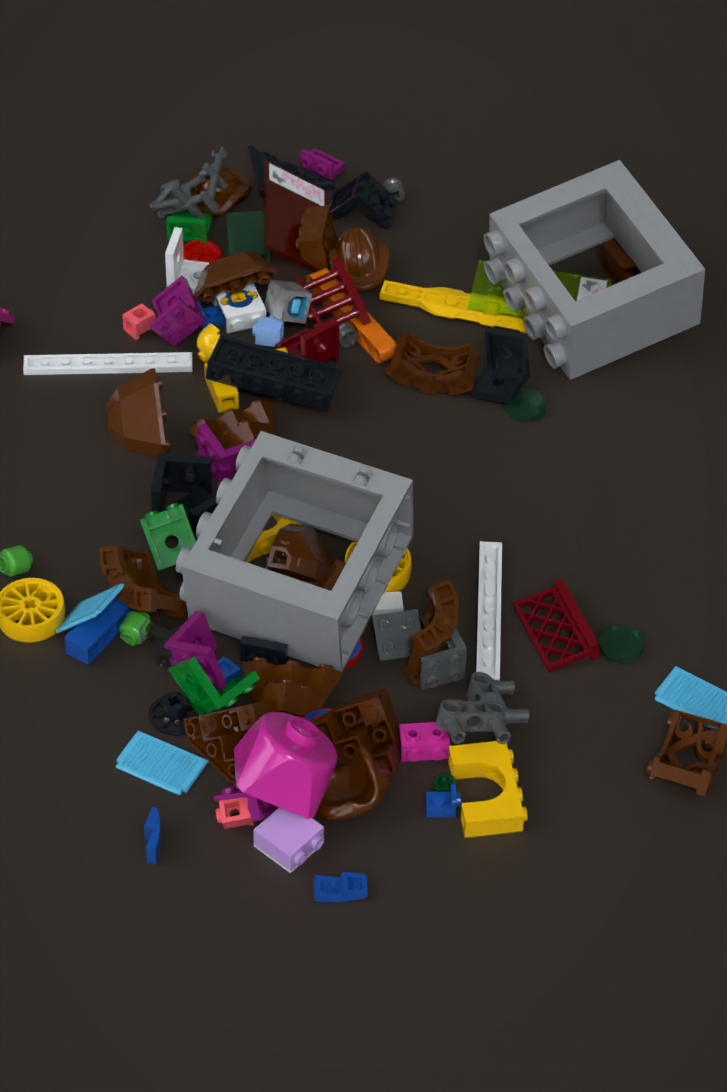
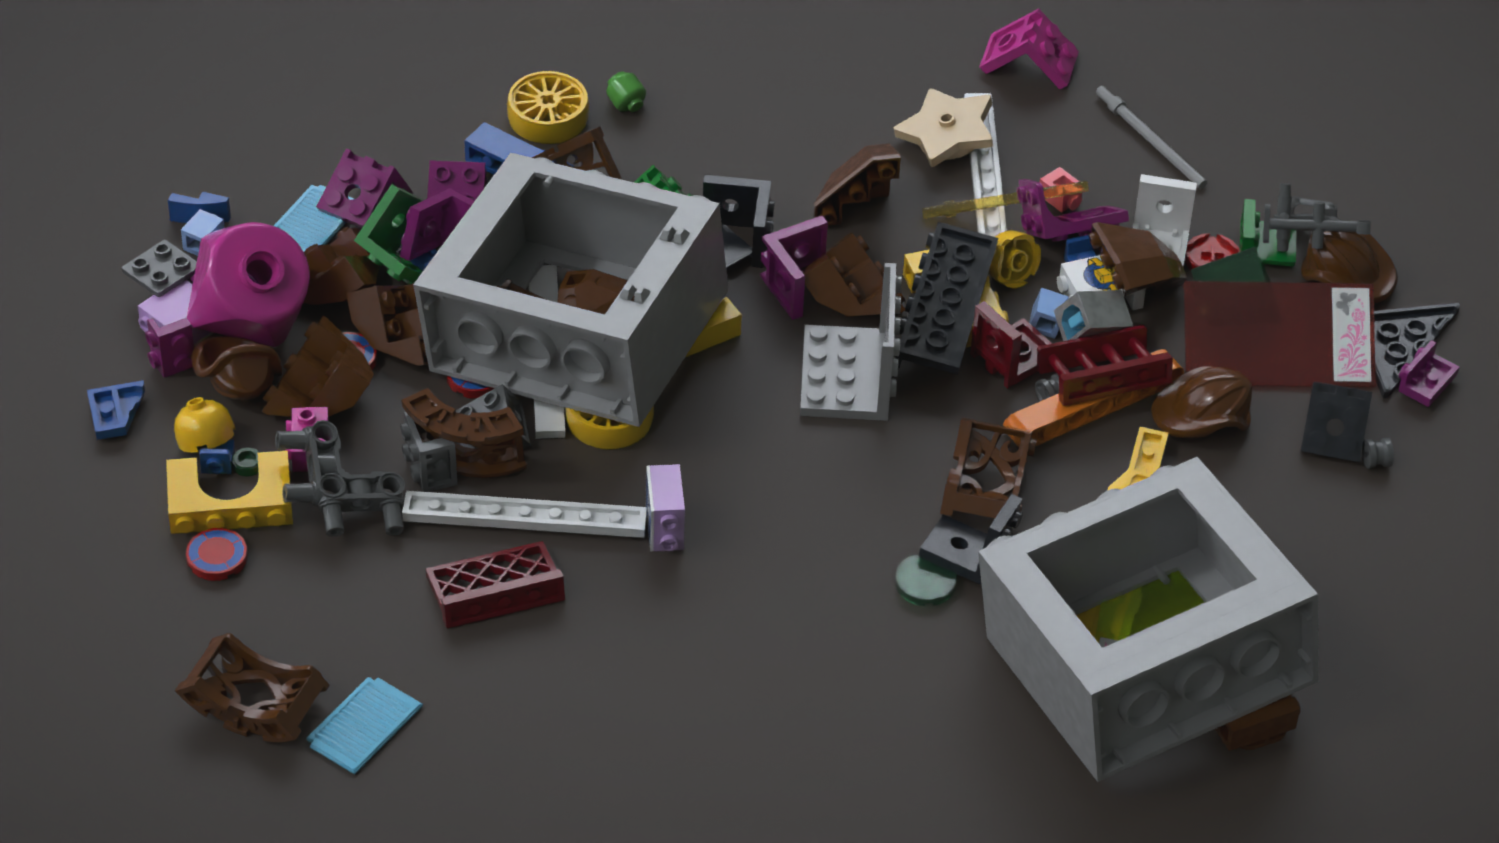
camera: 90 degrees right, 0 degrees up
medium azure window [56,584,124,633] -> none
reddish brown slope [296,205,337,271] -> none
blue slope [313,872,368,902] -> none
clear green tile [598,624,644,664] -> none
none -> blue wing [87,380,145,440]
none -> dark grey bracket [122,239,197,297]
none -> magenta bracket [145,318,194,378]
none -> yellow cylinder [174,397,235,453]
none -> light blue brick [181,209,224,256]
none -> tile [186,528,248,581]
none -> magenta bracket [316,148,413,228]
none -> magenta bracket [427,160,487,201]
none -> lavender piece [646,464,685,552]
none -> light grey bracket [800,263,902,421]
none -> tan plate [894,88,993,167]
none -> clear yellow bar [922,181,1089,219]
none -> light grey bar [1096,86,1207,189]

